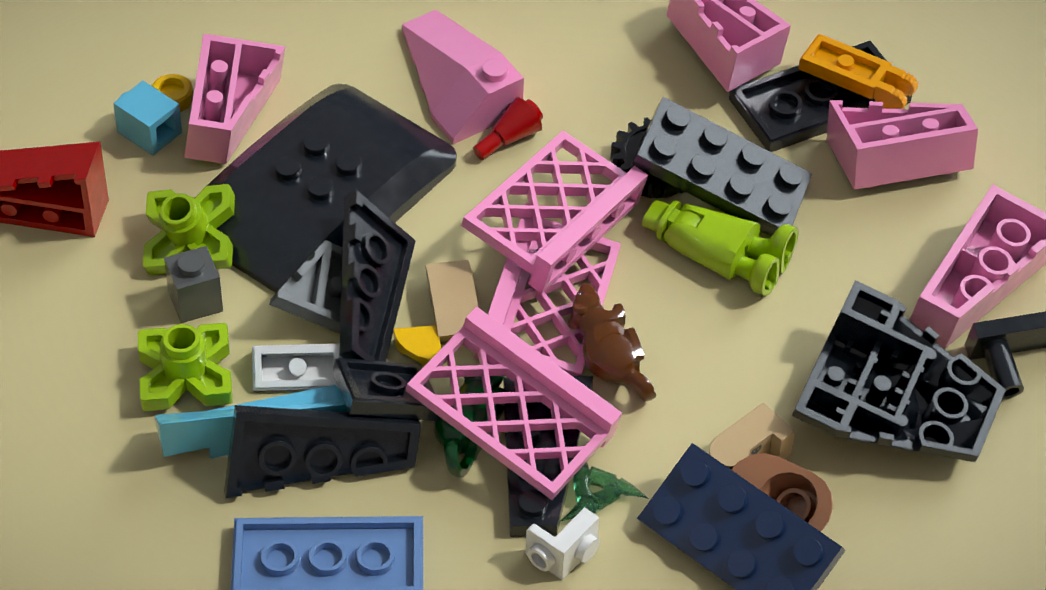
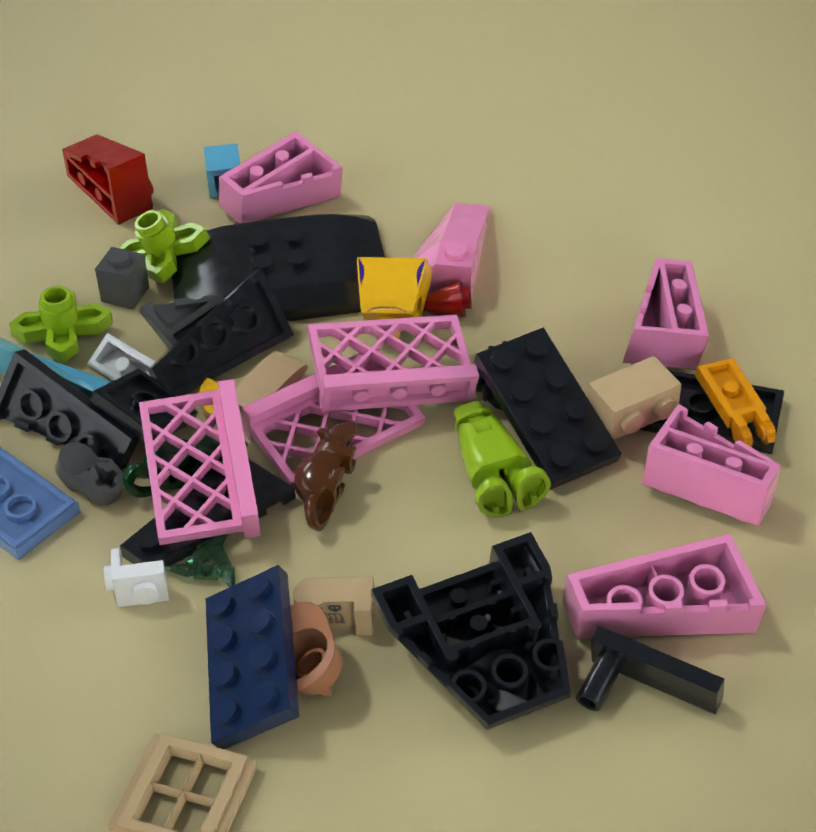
camera: 45 degrees right, 5 degrees down
none -> dark grey piece [55,442,124,505]
none -> yellow torso [357,257,432,345]
none -> tan brick [587,356,682,440]

